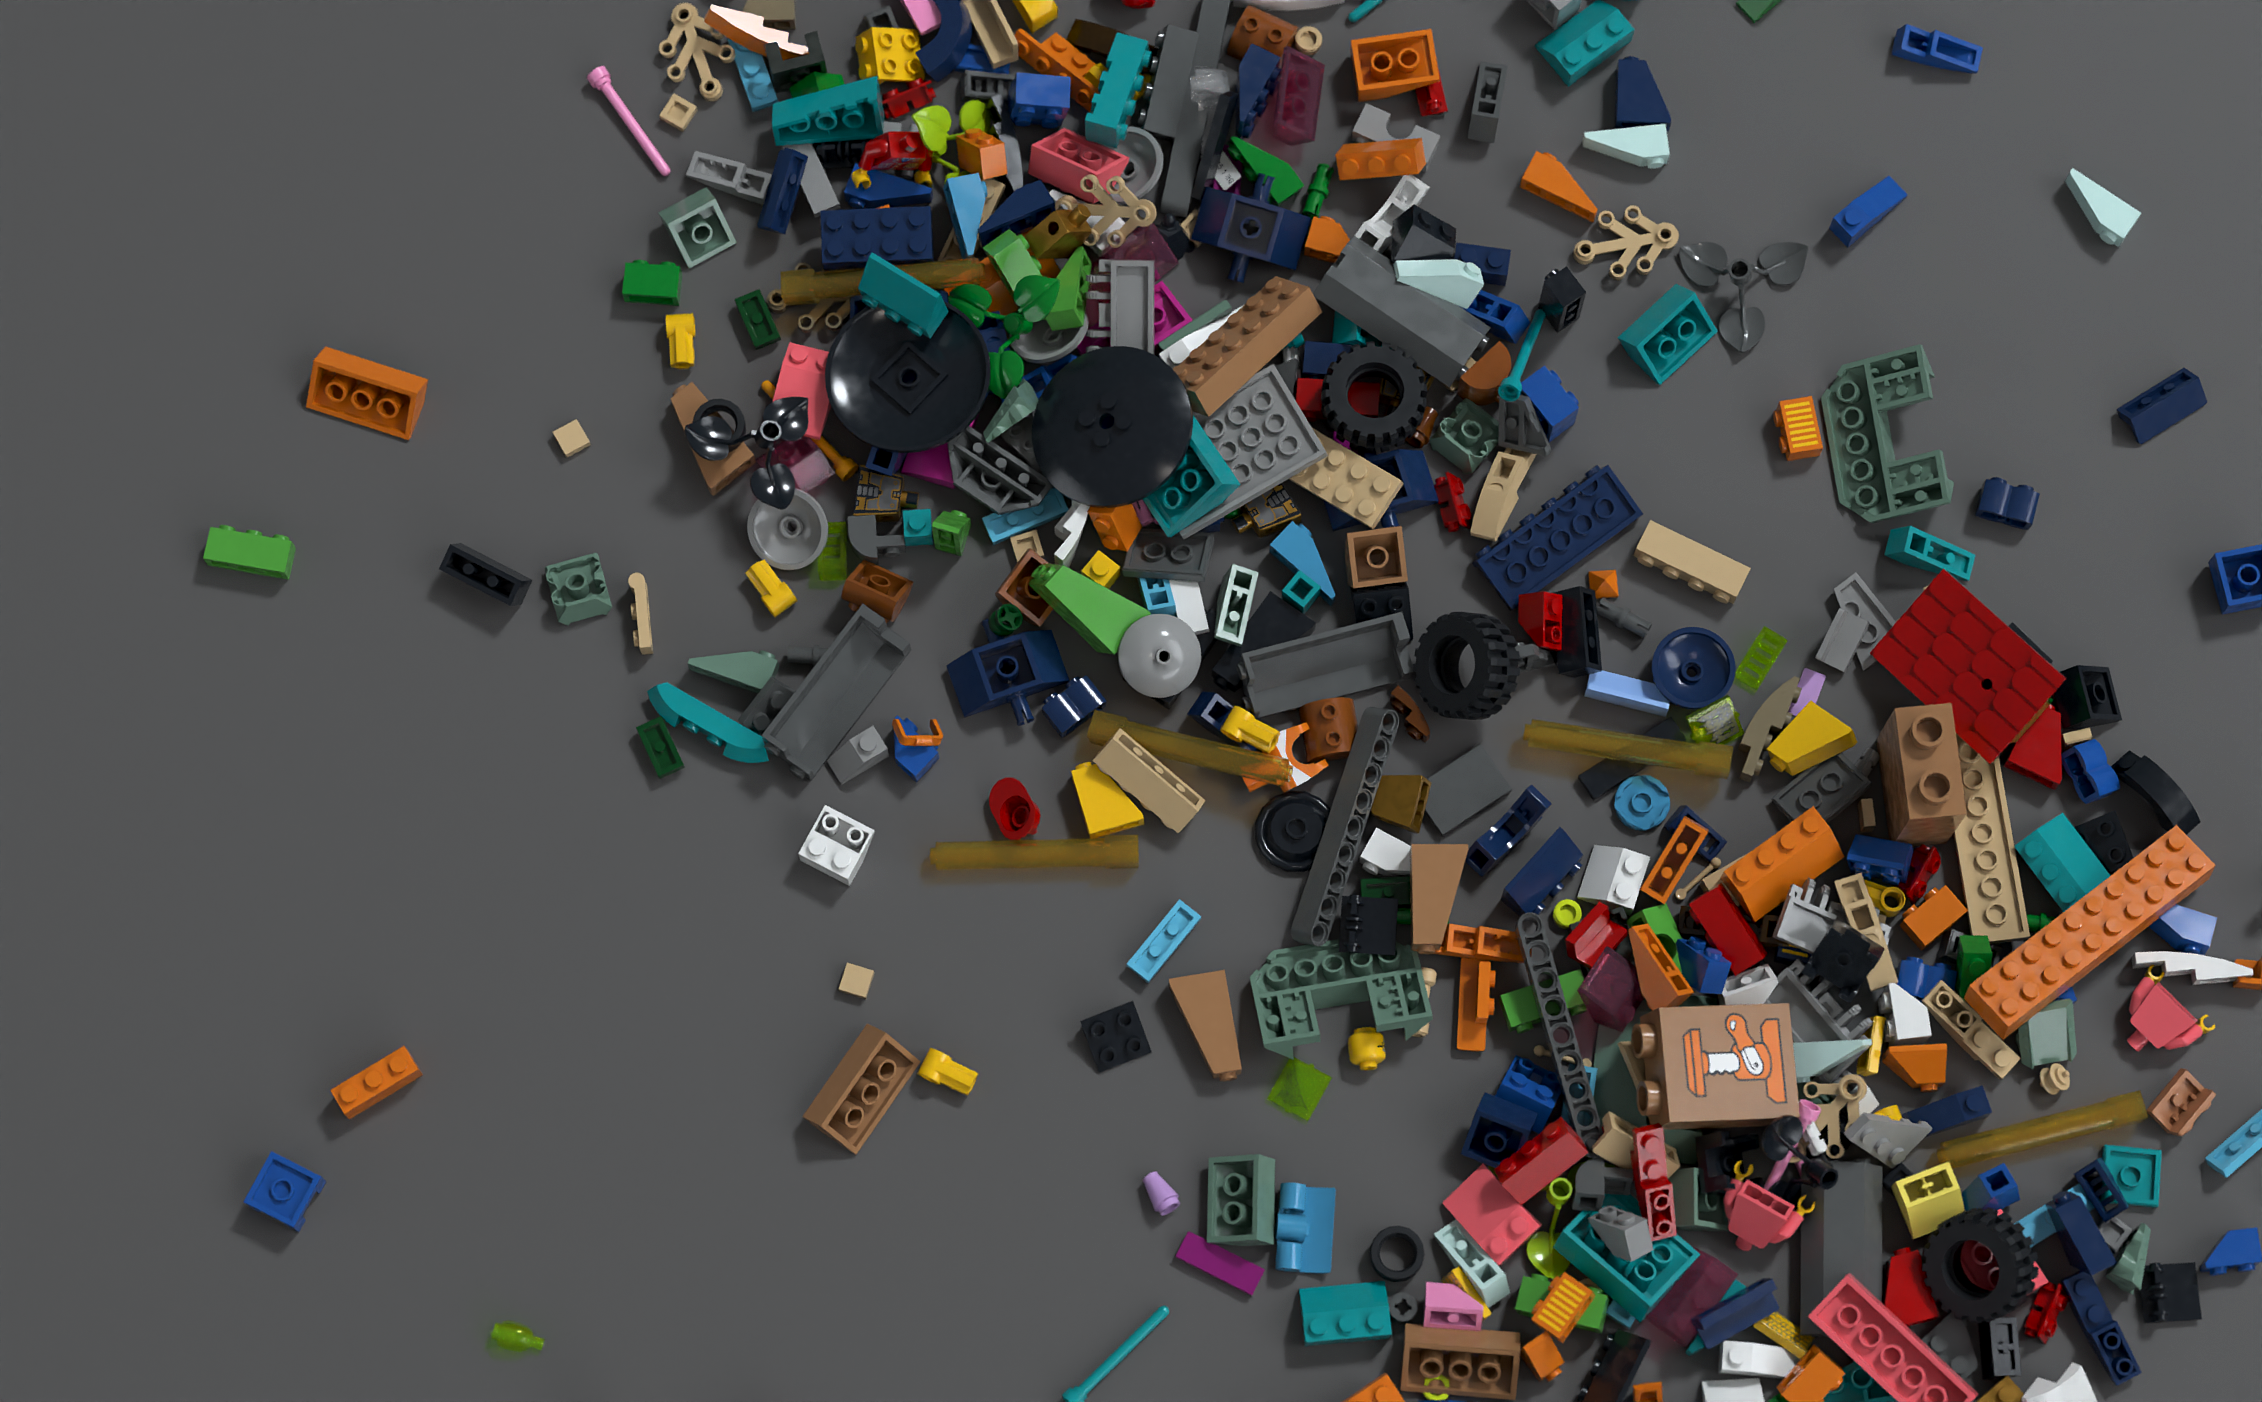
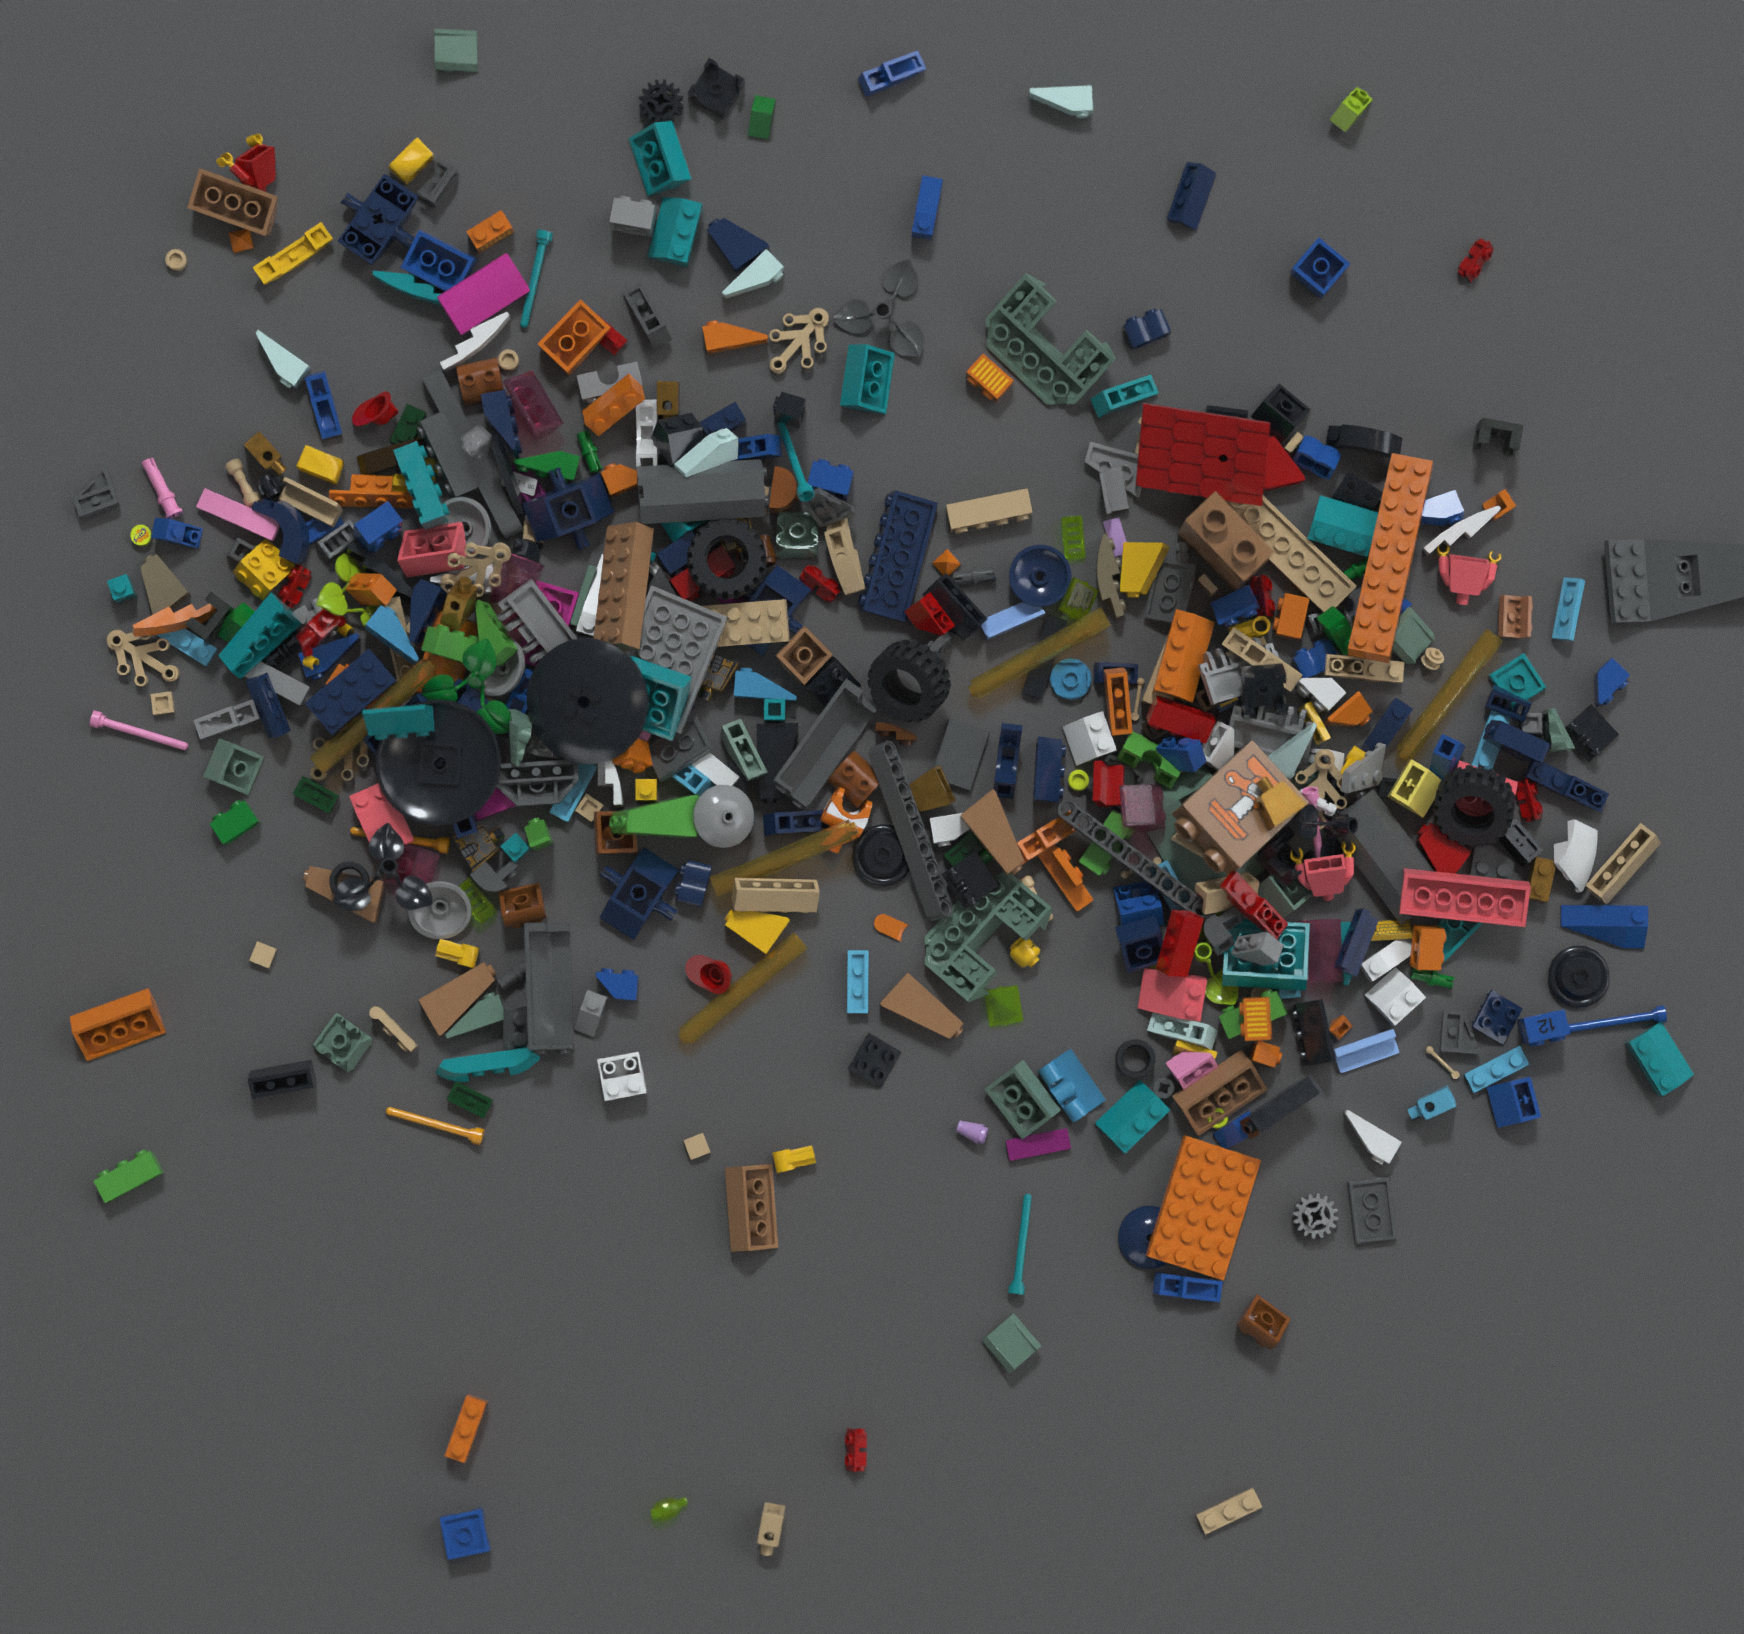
camera: 45 degrees left, 10 degrees up
yellow piece [666,313,695,369] -> none
orange piece [892,719,943,746] -> none
dark green wheel [988,604,1023,637] -> none
yellow piece [1220,706,1280,754] -> none
orange slope [1628,923,1694,1011] -> none
none -> light orange piece [386,1107,484,1145]
none -> dark green plate [390,404,427,444]
none -> medium nougat slope [419,962,497,1036]
none -> pearl gold torso [657,381,679,419]
none -> orange piece [874,914,908,941]
none -> pearl gold torso [1255,776,1306,831]

